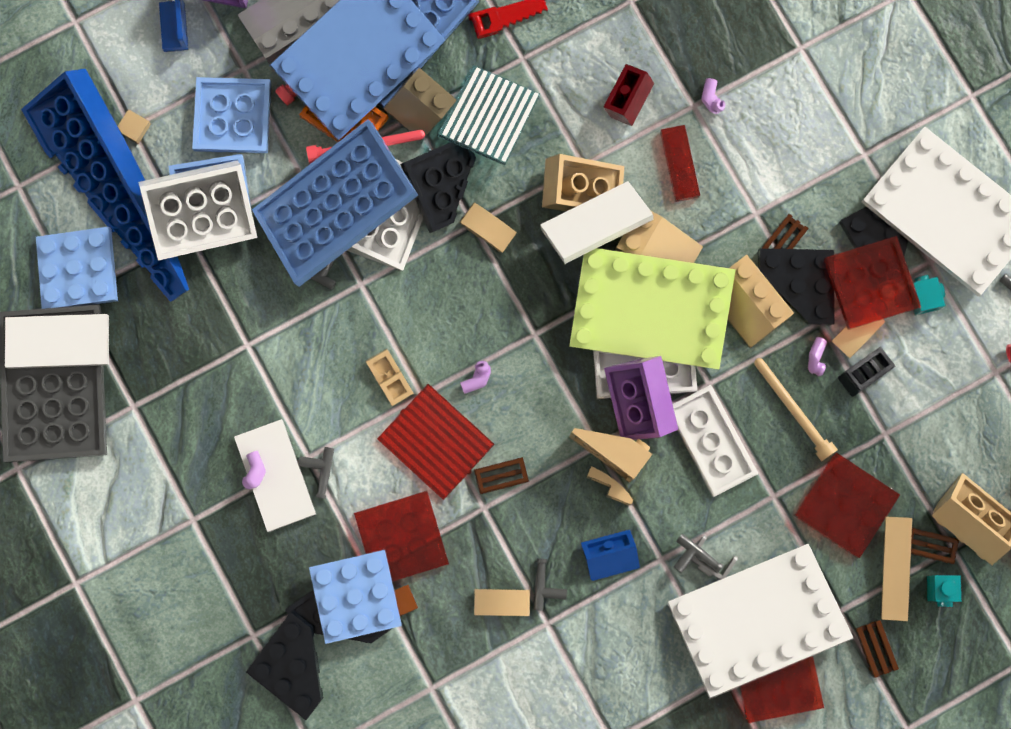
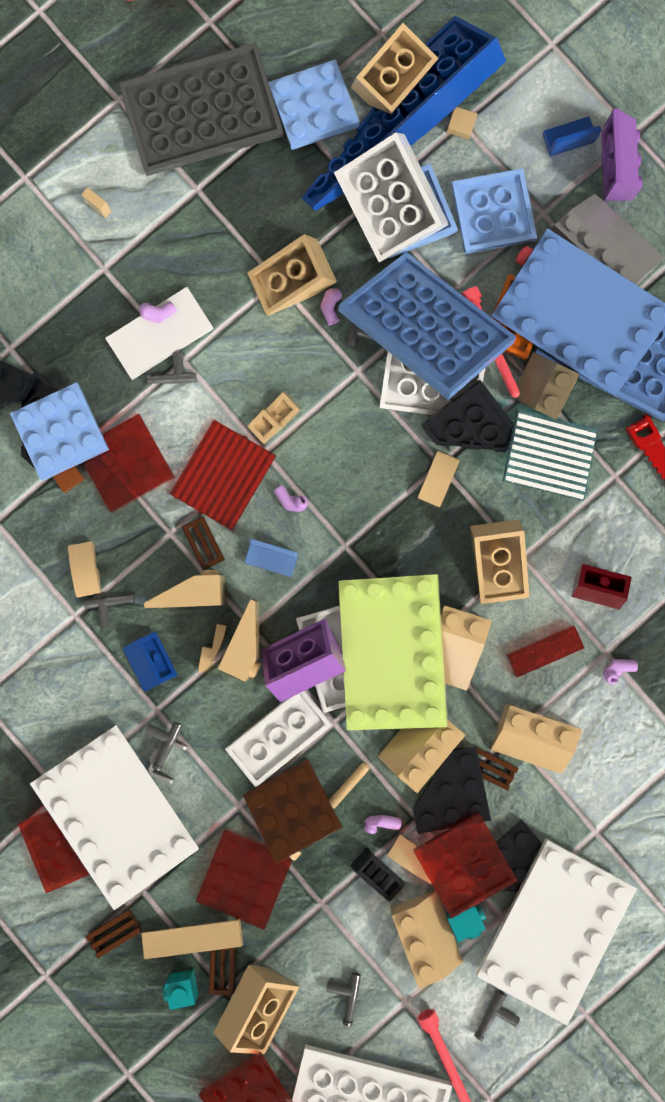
camera: 85 degrees right, 5 degrees up
white tile [5,314,109,369] -> none
white tile [540,181,654,264] -> none
none -> tan tile [82,187,111,219]
none -> tan slope [144,570,226,608]
none -> reddish brown plate [243,760,343,864]
none -> medium blue panel [245,538,299,577]
none -> tan slope [248,234,337,316]
none -> lavender arm [320,288,342,326]
none -> dark grey piece [326,972,361,1027]
none -> tan slope [351,23,438,114]
none -> tan slope [390,890,463,988]
none -> tan slope [490,703,582,774]

